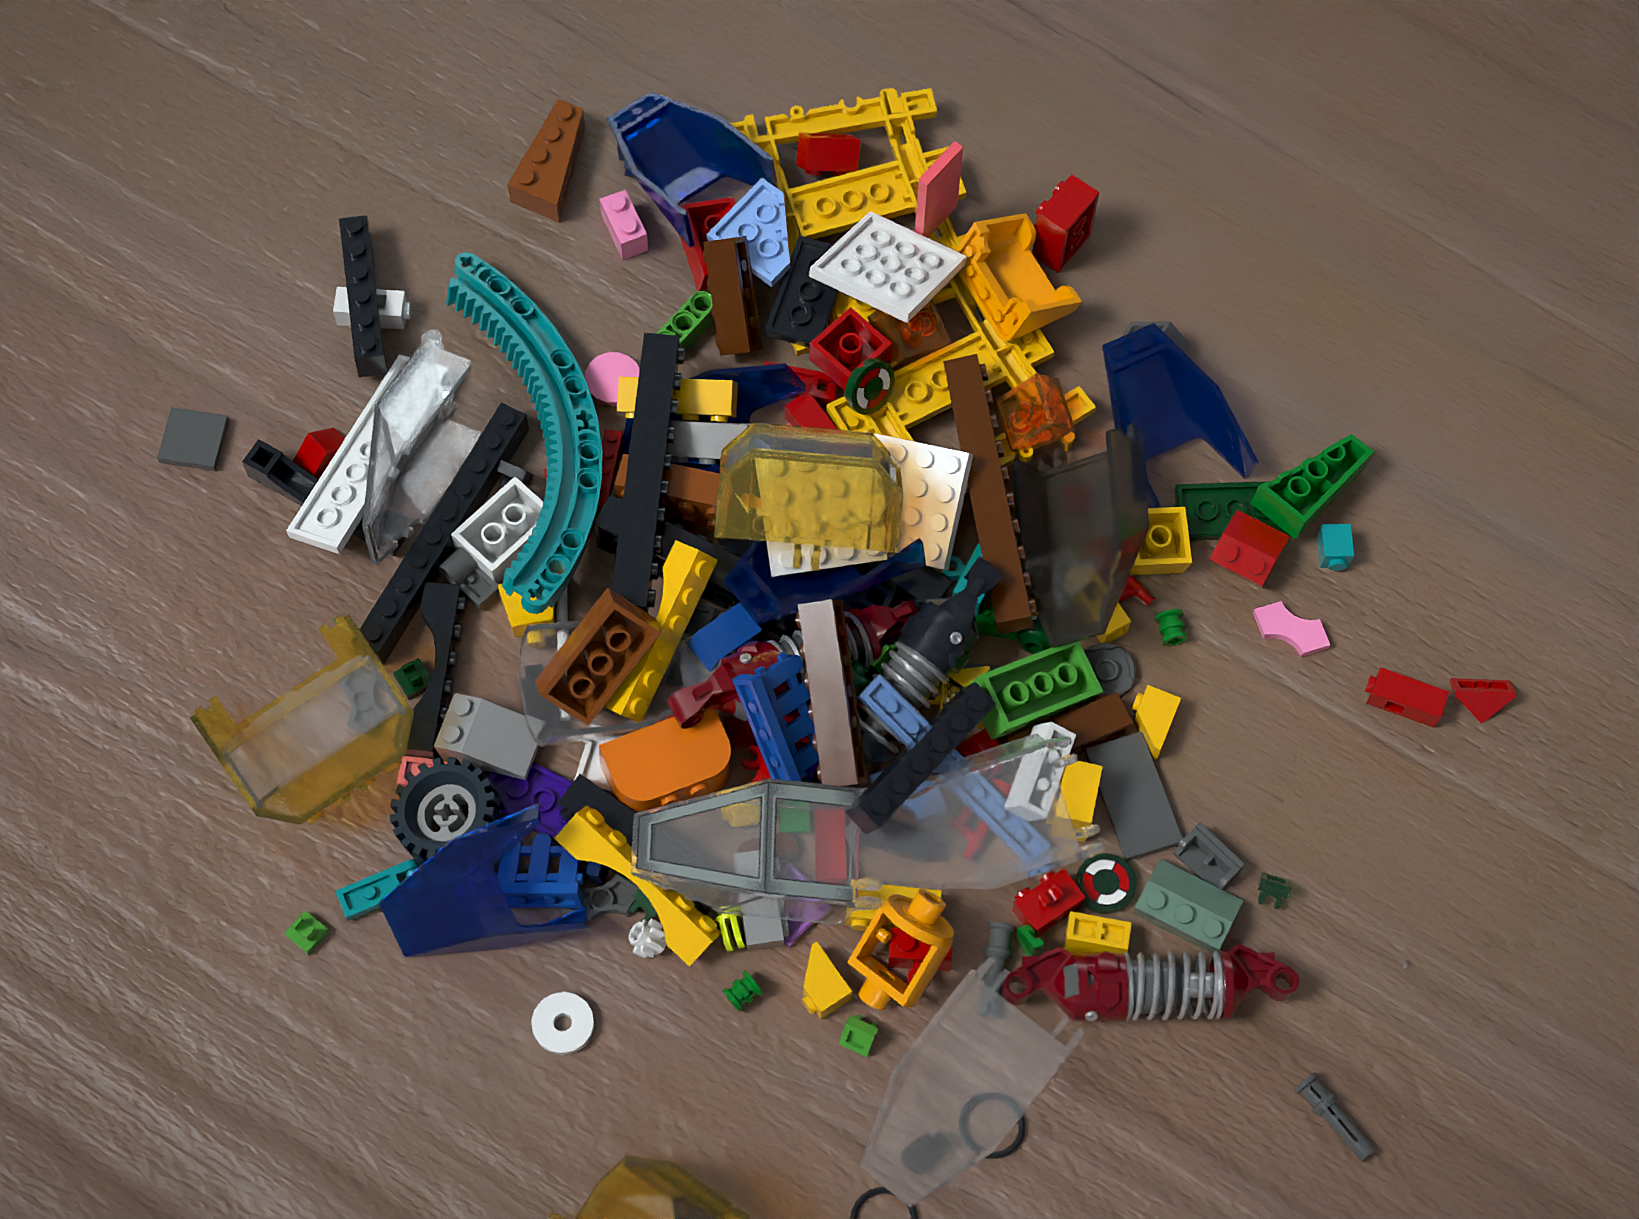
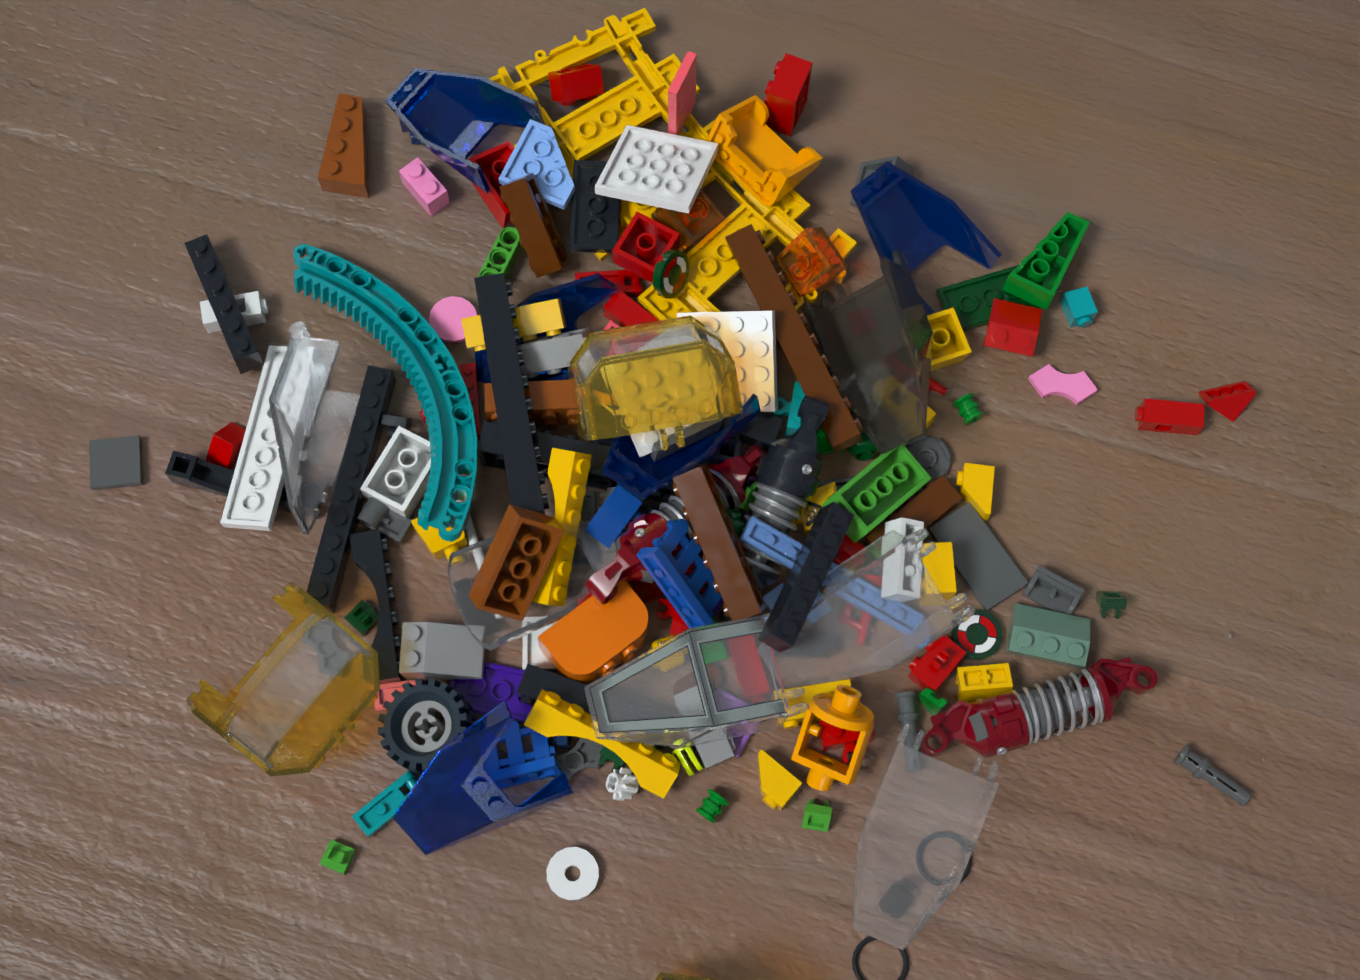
camera: 15 degrees left, 5 degrees up
none -> dark grey tile [650,413,723,462]

